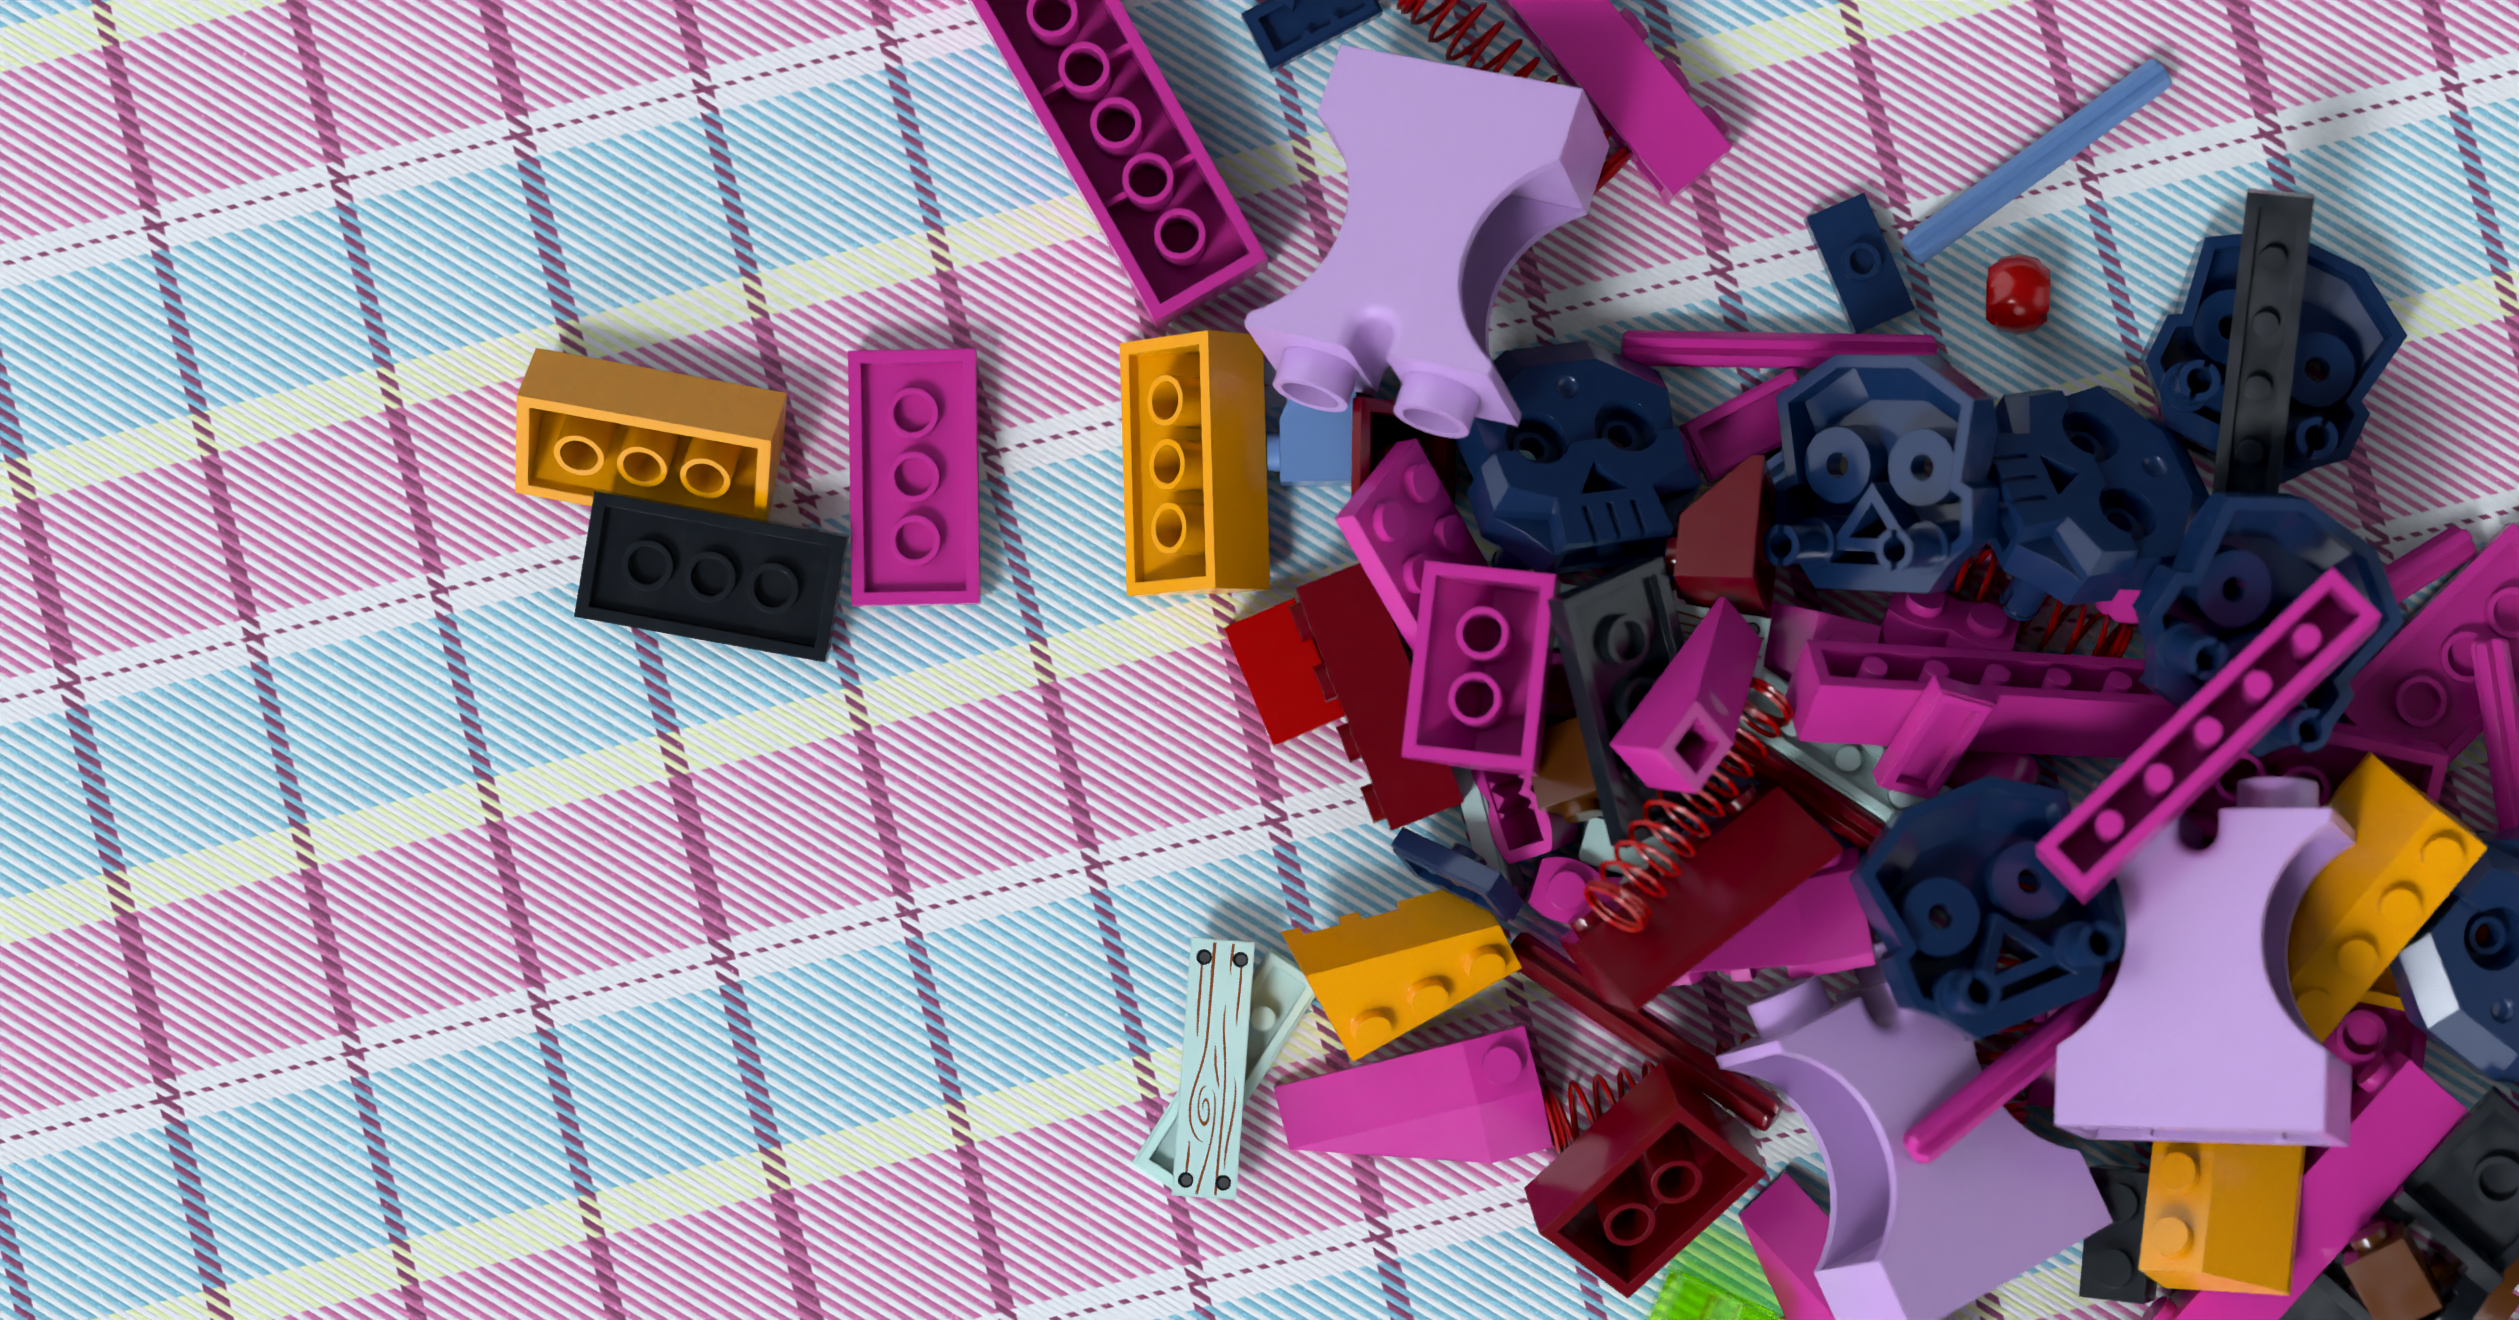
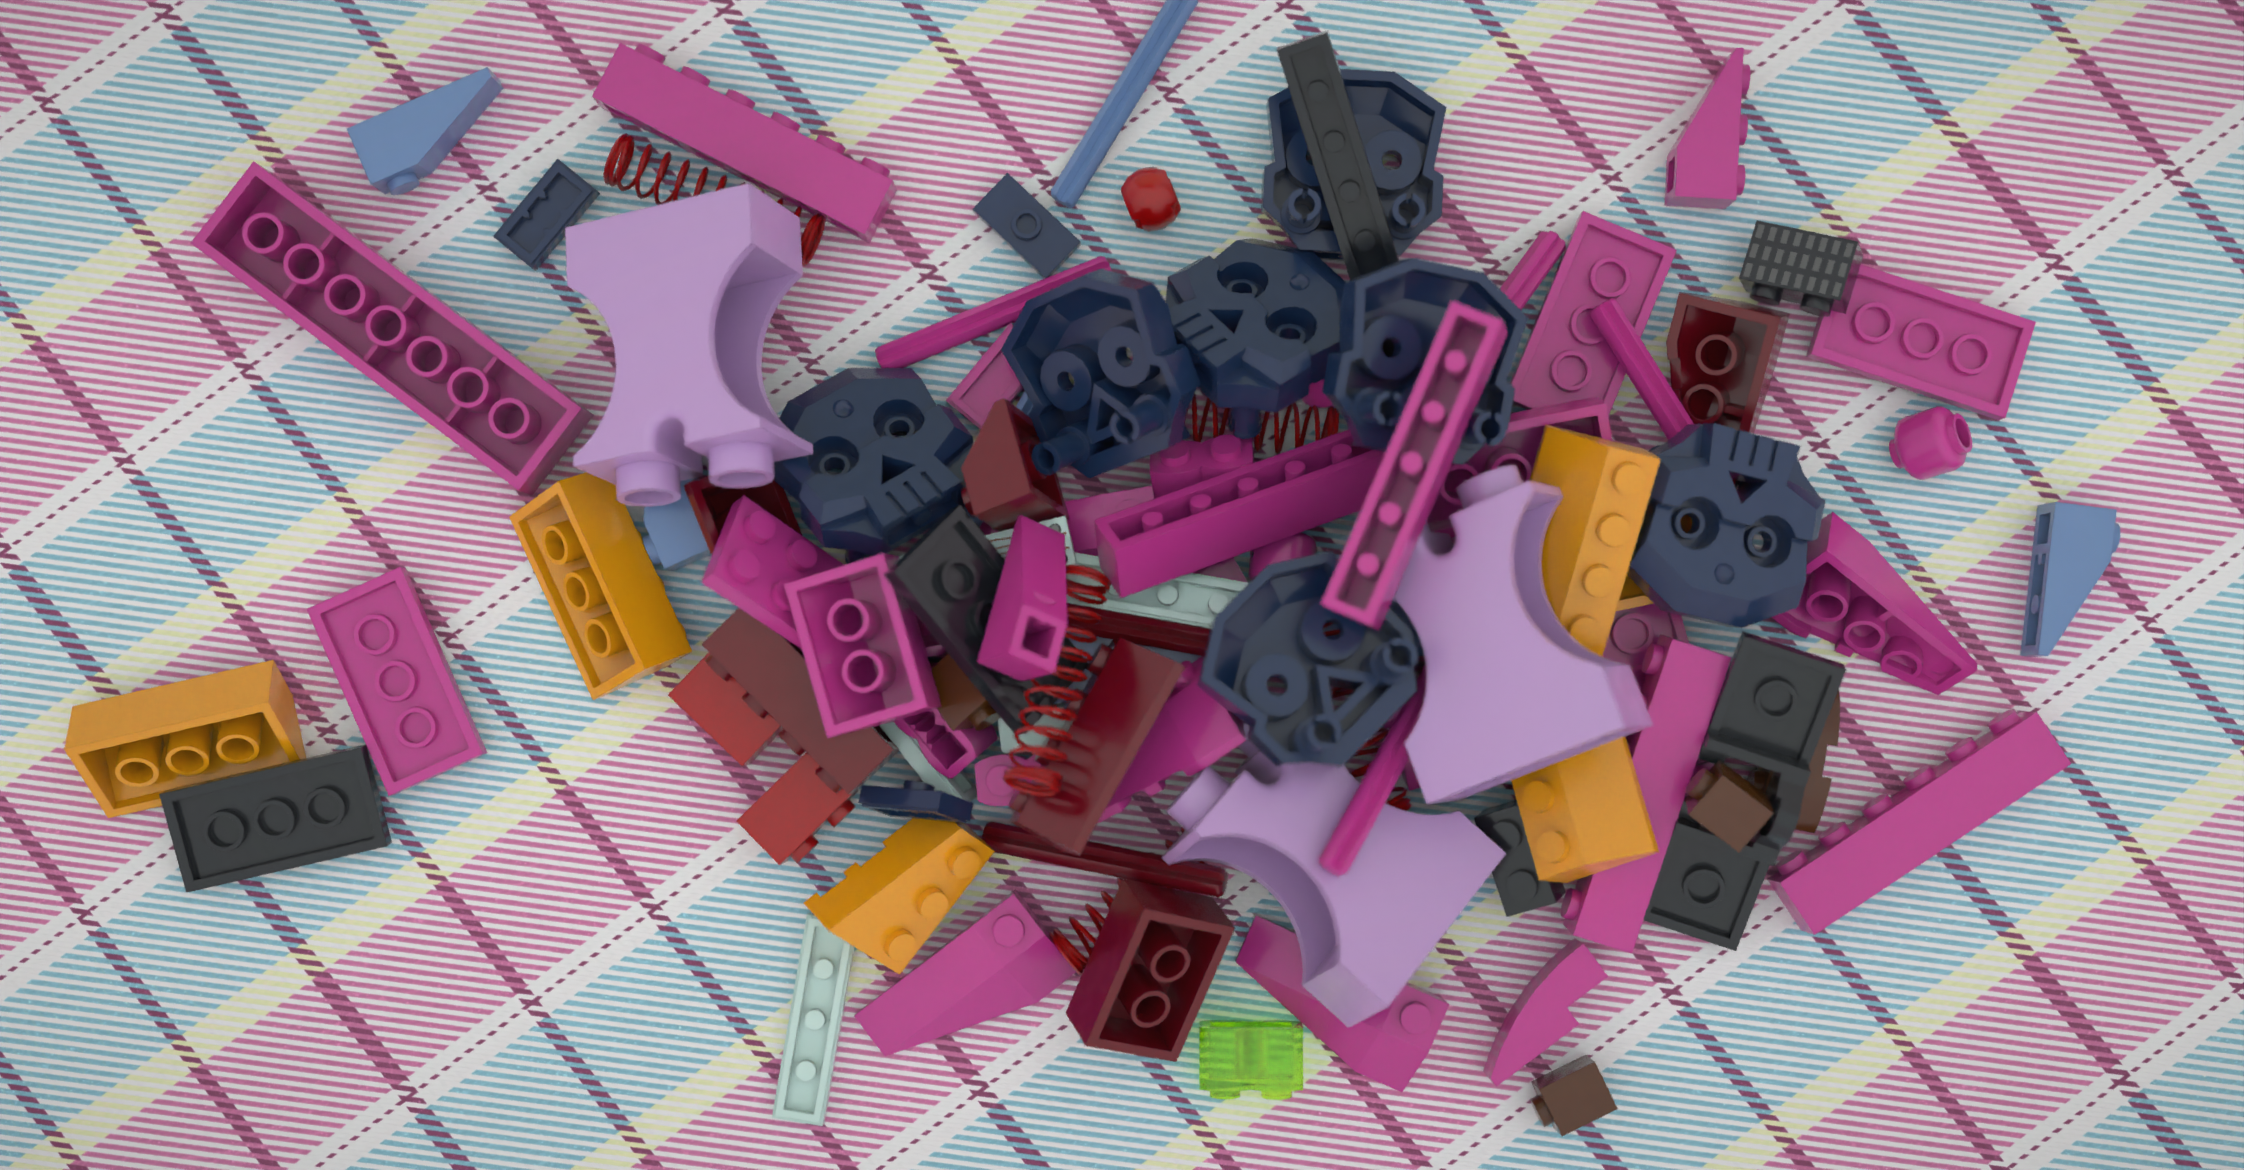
camera: 25 degrees left, 0 degrees up
light aqua tile [1172,937,1255,1200] -> none
dark pink tile [1872,674,1996,799] -> none
none -> red brick [737,752,859,865]

